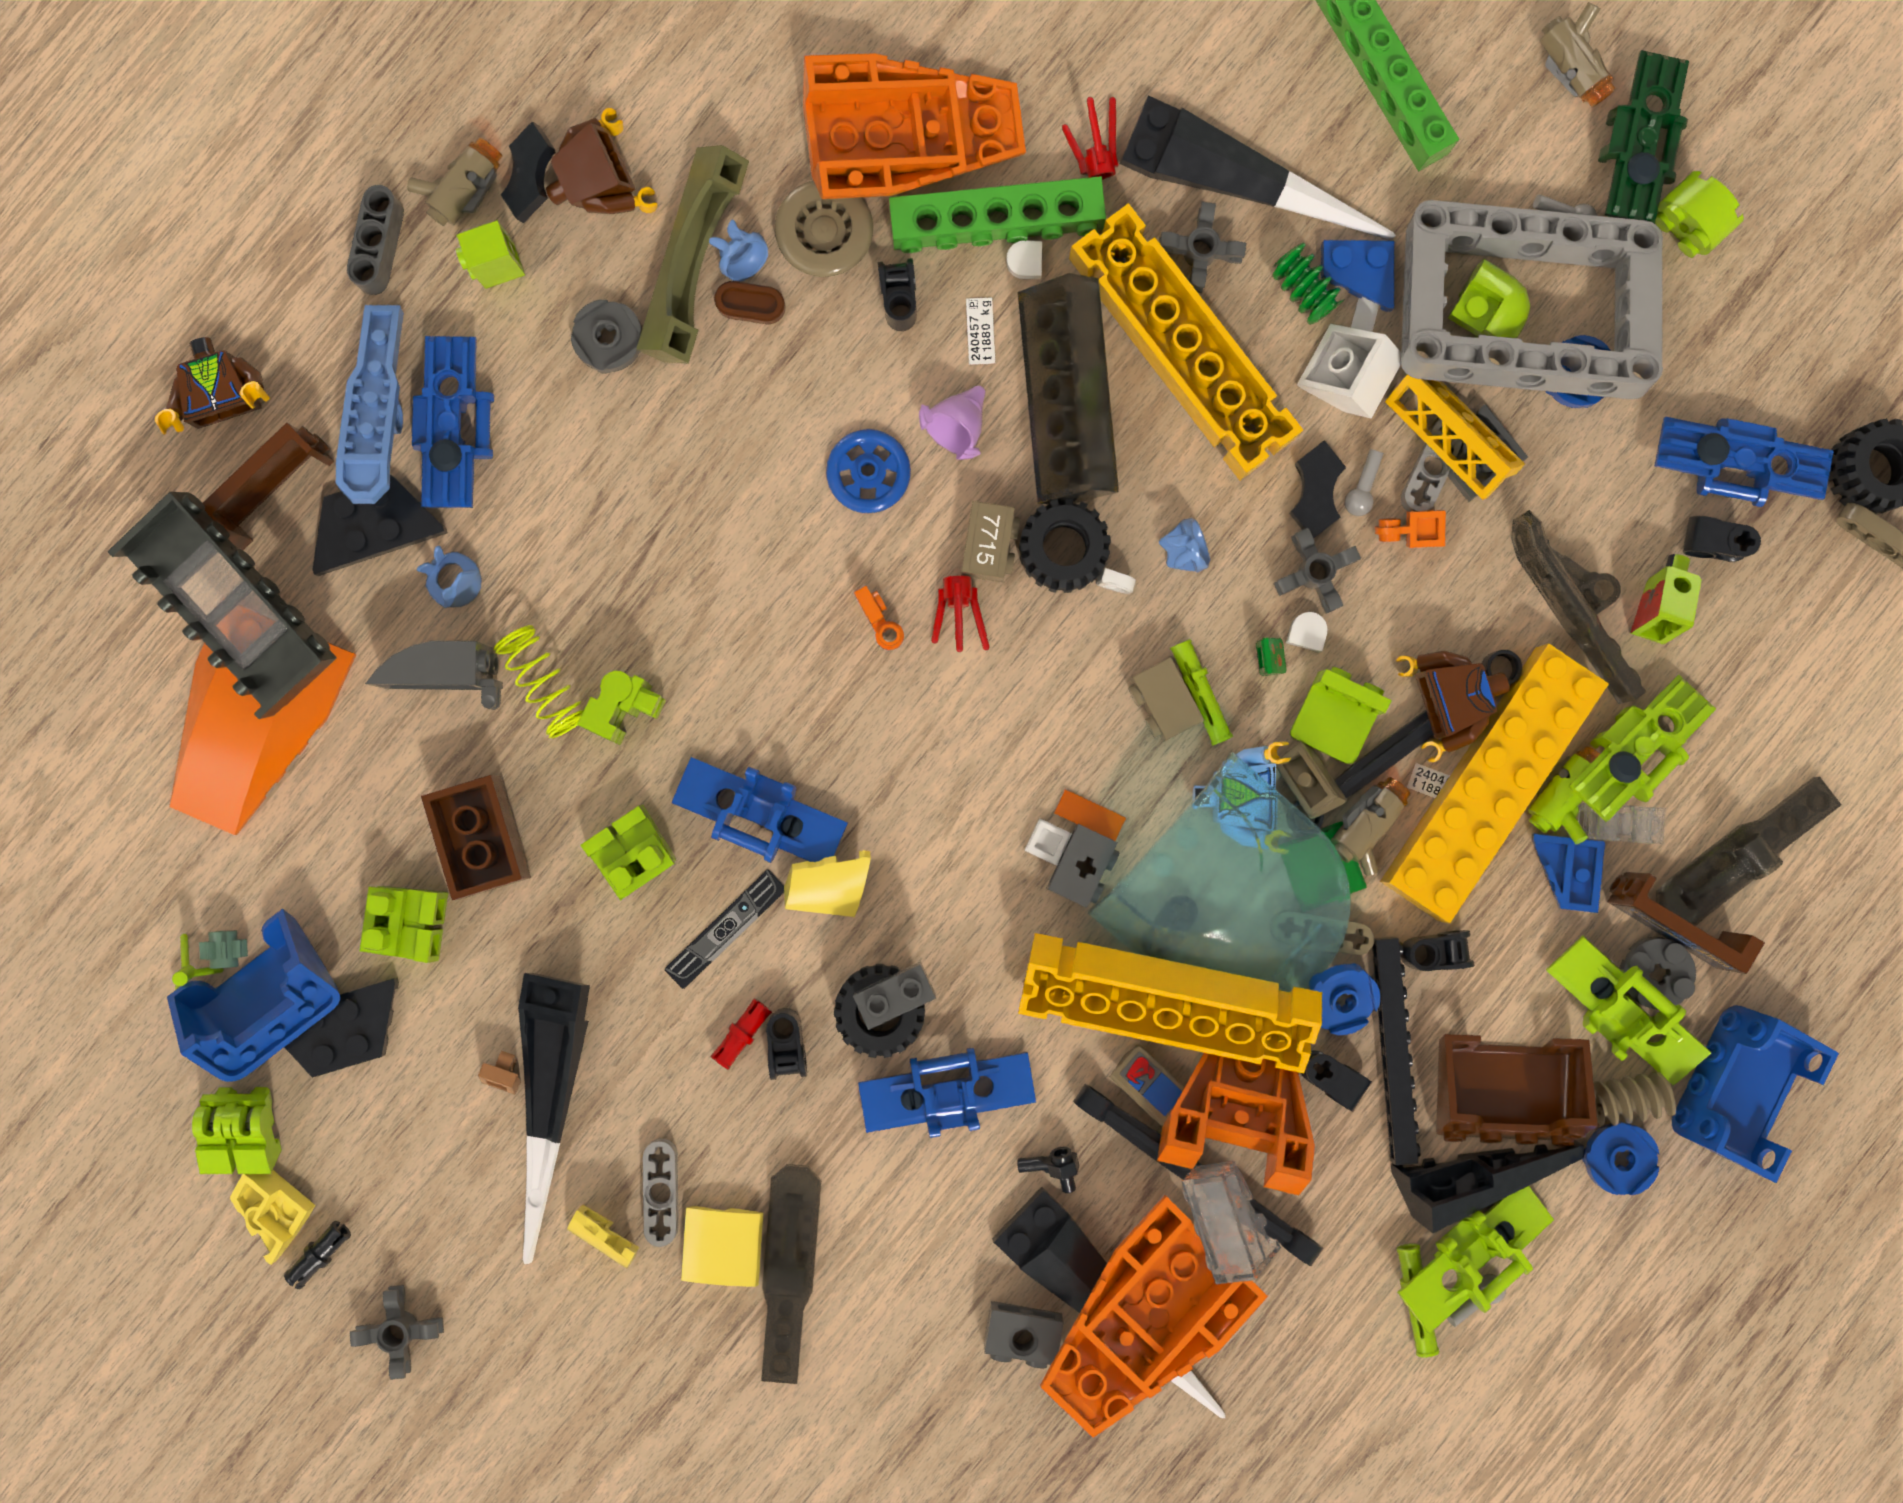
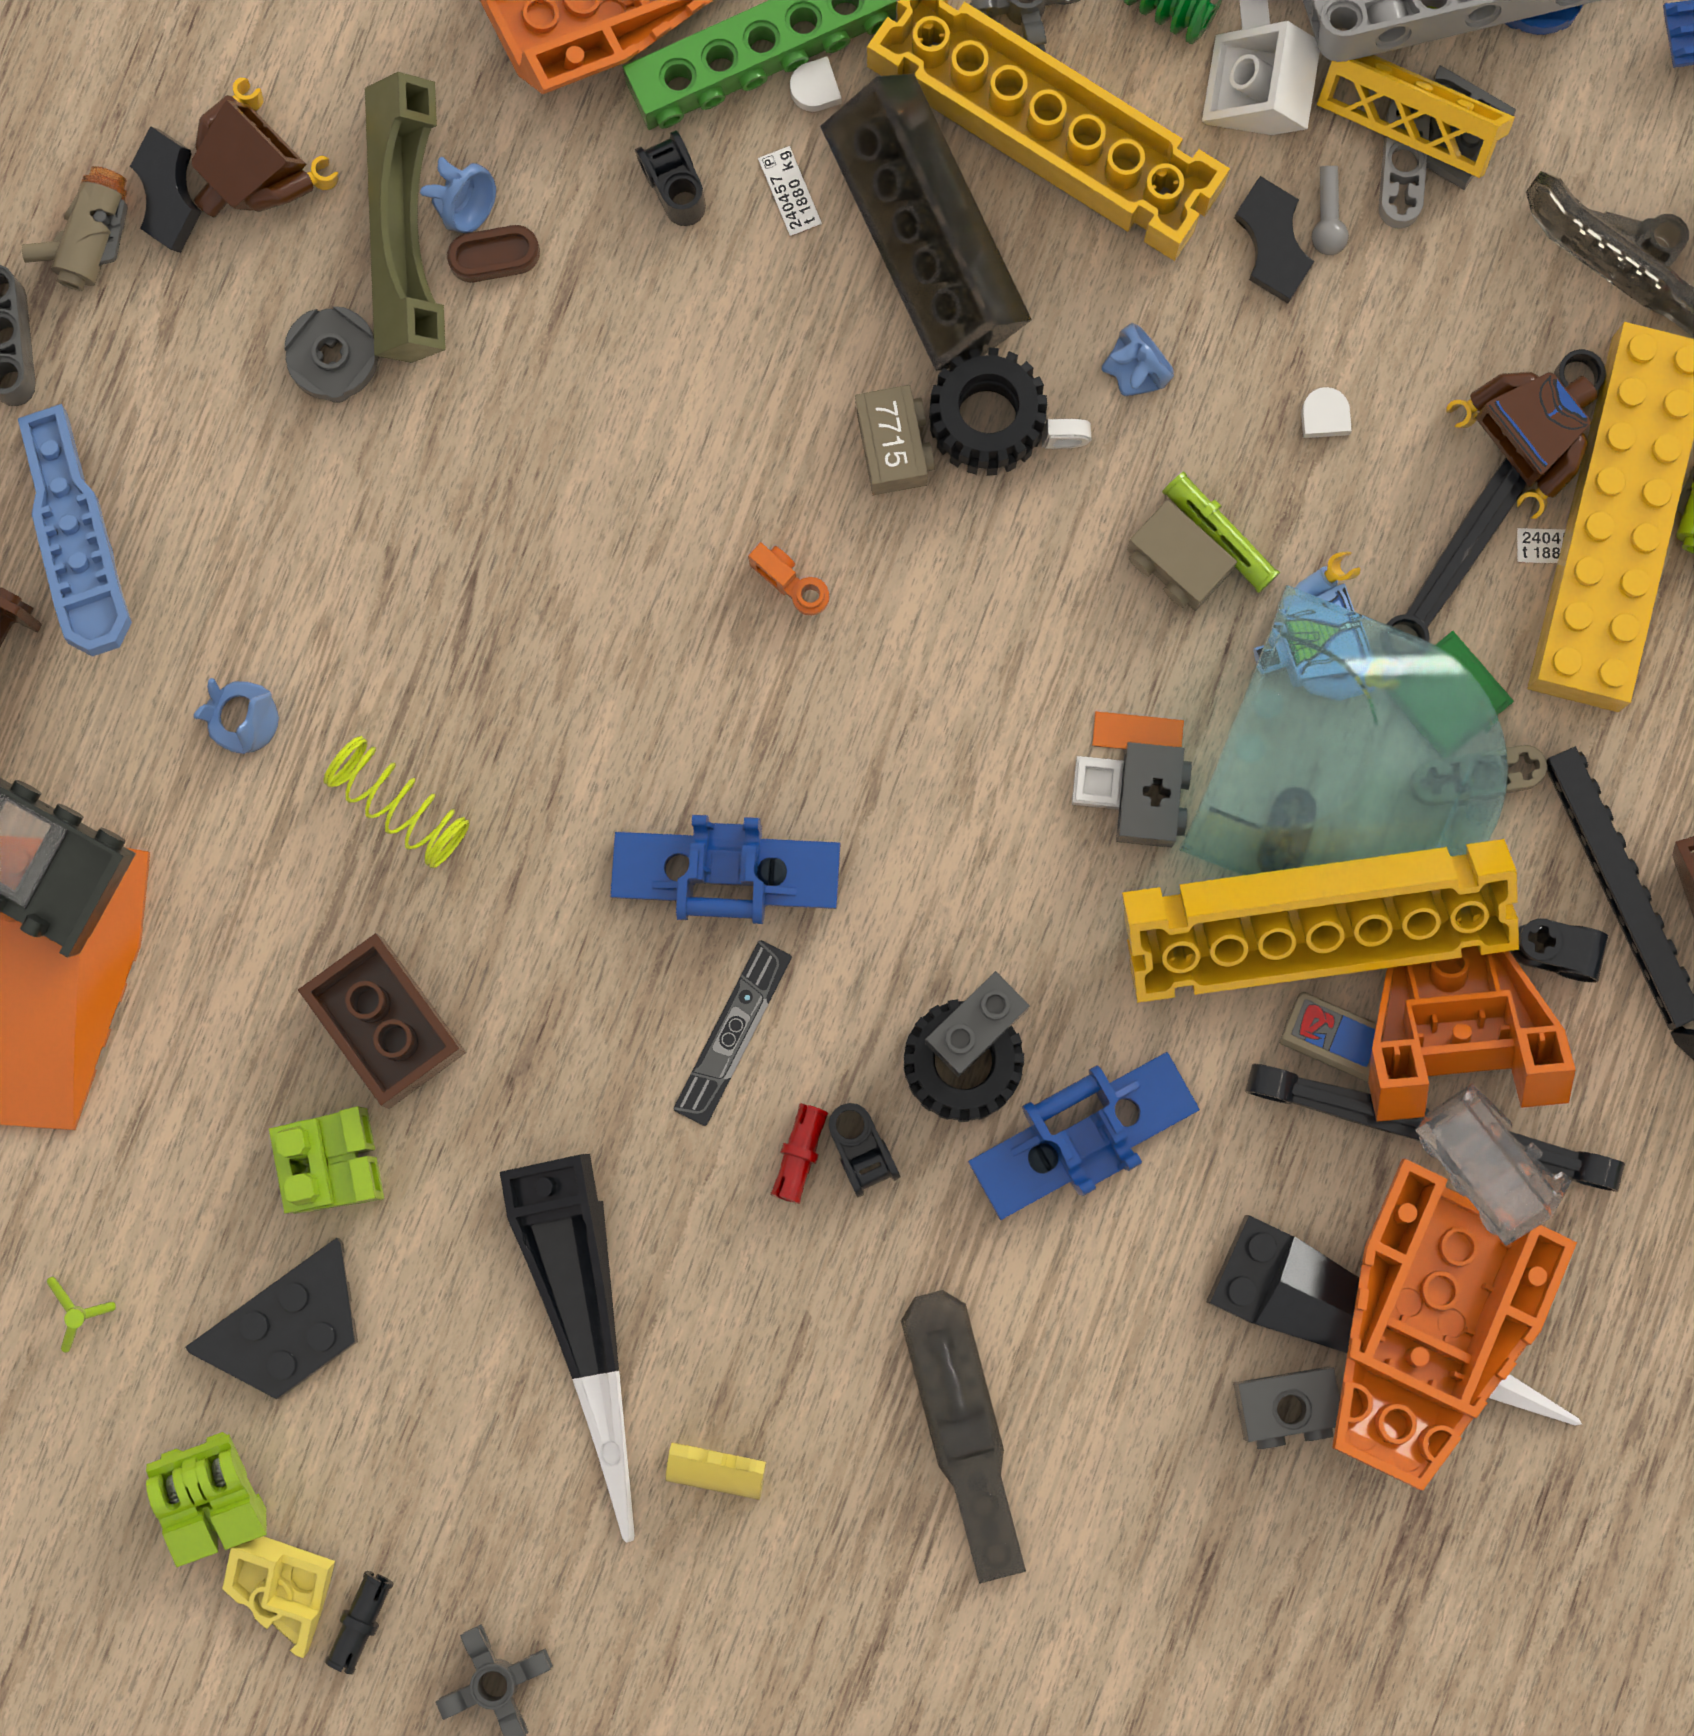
camera: 10 degrees left, 5 degrees down
blue windscreen [167,908,340,1082] -> none
sand green gear [199,930,248,969] -> none
black wing [312,475,448,576] -> none
dark grey piece [365,641,503,710] -> none
blue piece [412,336,494,508] -> none
lime brick [455,220,525,289] -> none
medium nougat tile [478,1051,521,1095] -> none
lime hips [577,671,666,745] -> none
lime hips [580,805,676,901] -> none
light grey beam [643,1139,679,1247] -> none
light yellow slope [681,1206,763,1287] -> none
dark tan wheel [775,181,873,277] -> none
light yellow slope [784,850,871,917] -> none
blue plate [826,429,911,513] -> none
lavender hat [919,386,985,460] -> none
red plant [931,576,990,652] -> none
black piece [1017,1147,1079,1193] -> none
green slope [1256,638,1287,677] -> none
dark grey pin [1273,528,1361,614] -> none
dark tan slope [1276,741,1348,819] -> none
lime bracket [1290,667,1392,764] -> none
blue plate [1309,963,1380,1035] -> none
dark tan piece [1331,777,1411,876] -> none
orange plate [1375,510,1446,548] -> none
black piece [1400,930,1475,971] -> none

